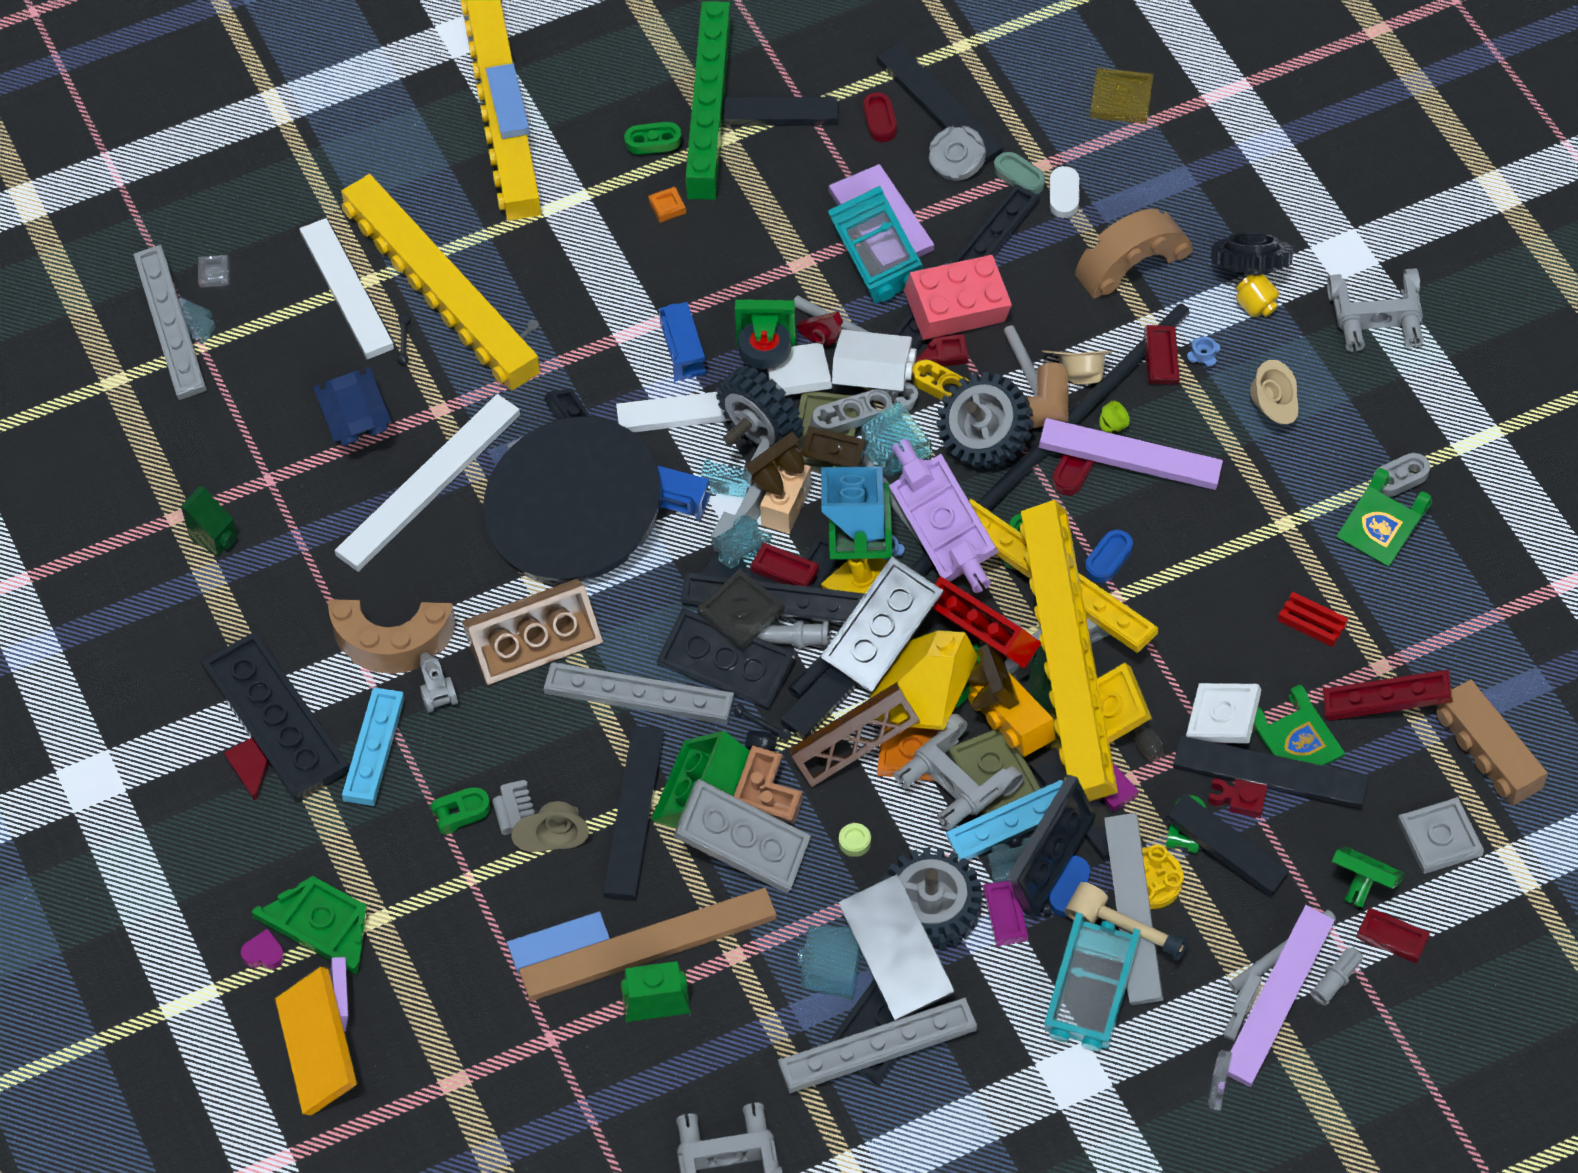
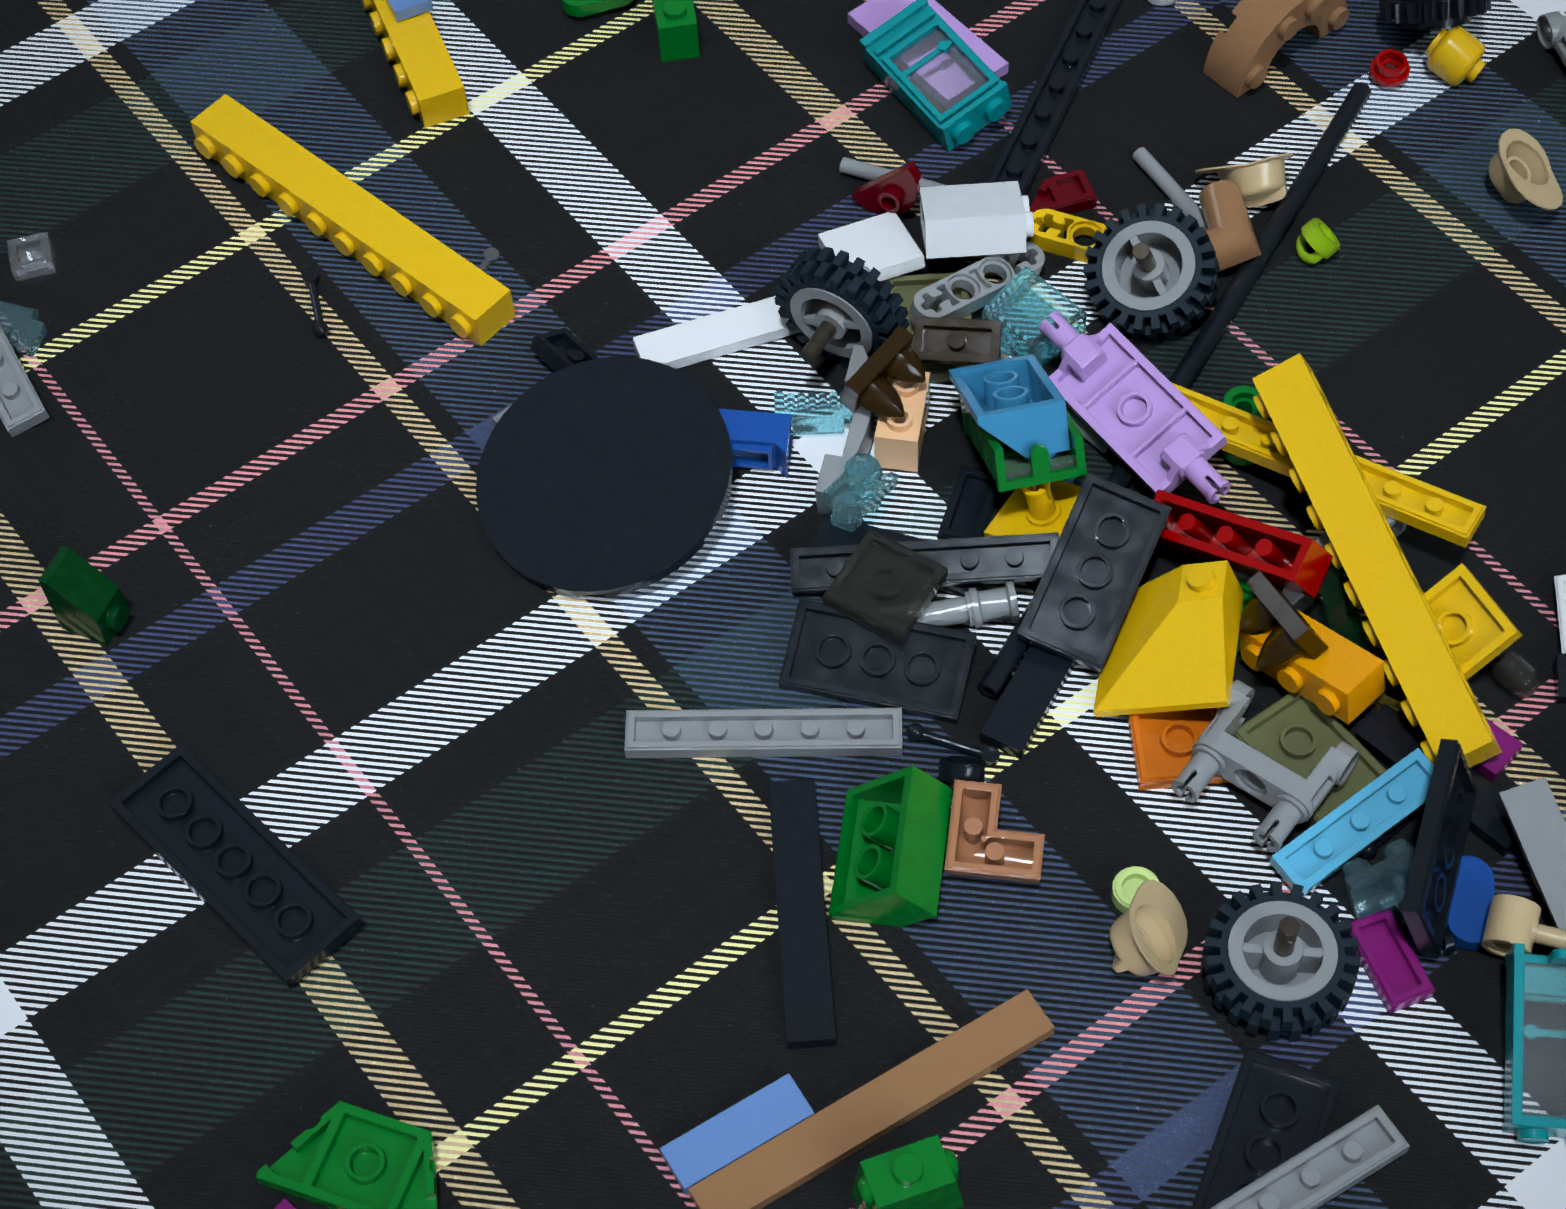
camera: 10 degrees left, 0 degrees up
dark red tile [224,738,268,801] -> none
white tile [300,218,394,360] -> none
dark blue brick [313,367,391,447] -> none
medium nougat brick [328,599,456,674] -> none
white tile [335,394,520,572] -> none
medium azure plate [342,687,405,806] -> none
light grey piece [419,652,458,713] -> none
green plate [430,787,490,835] -> none
medium nougat slope [461,579,603,685] -> none
light grey piece [492,780,535,835] -> none
dark tan piece [511,801,589,852] -> none
orange tile [648,187,686,223] -> none
blue window [659,302,706,382] -> none
light grey tile [673,779,811,894] -> none
plate [735,299,796,369] -> none
dark red tile [750,542,819,587] -> none
reddish brown fence [790,682,920,787] -> none
clear light blue torso [797,926,860,1000] -> none
tile [838,874,955,1021] -> none
coral brick [904,255,1012,340] -> none
lavender tile [1039,418,1223,490] -> none
dark red tile [1052,454,1095,496] -> none
blue tile [1085,530,1133,583] -> none
dark red tile [1144,325,1180,385] -> none
medium blue plate [1187,336,1220,367] -> none
none -> tan piece [1110,880,1188,977]
none -> red plate [1369,49,1410,87]

